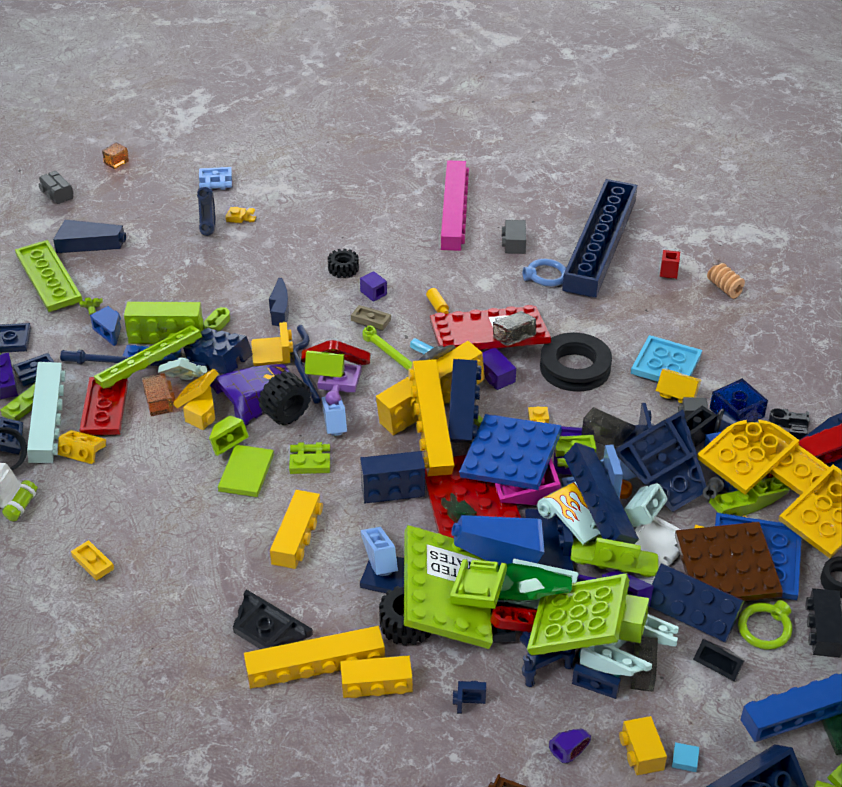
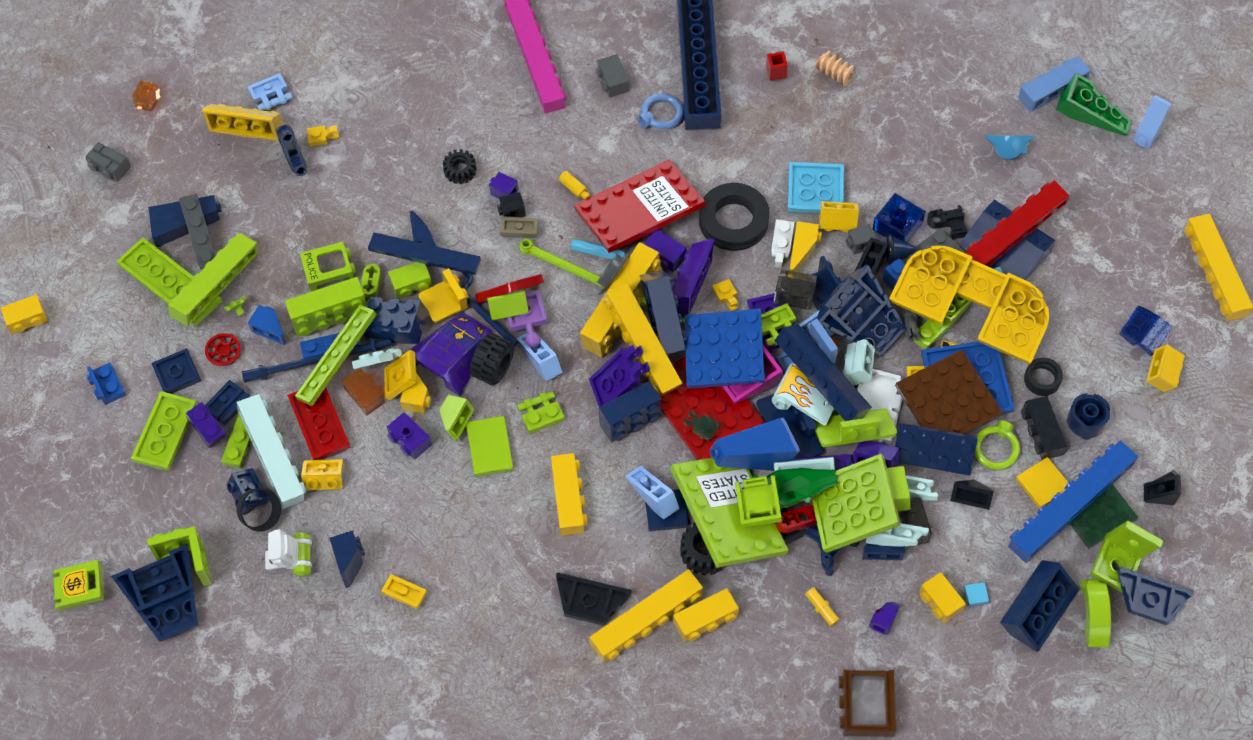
camera: 20 degrees left, 20 degrees up
dark blue bracket [453,681,486,714] -> none
clear smoke brick [493,311,536,346] -> none
none -> lime brick [168,233,258,327]
none -> dark grey plate [179,193,215,269]
none -> yellow slope [202,104,284,141]
none -> red wheel [205,333,241,366]
none -> lime window [300,241,356,292]
none -> dark blue slope [329,530,365,588]
none -> dark blue tile [368,232,481,275]
none -> dark purple brick [387,412,432,460]
none -> lime piece [388,262,432,299]
none -> black brick [497,192,526,218]
none -> dark purple tile [589,345,650,407]
none -> dark purple slope [672,239,714,318]
none -> white hinge [771,219,794,268]
none -> yellow slope [789,222,822,279]
none -> yellow pin [805,587,840,627]
none -> yellow tile [1015,457,1068,509]

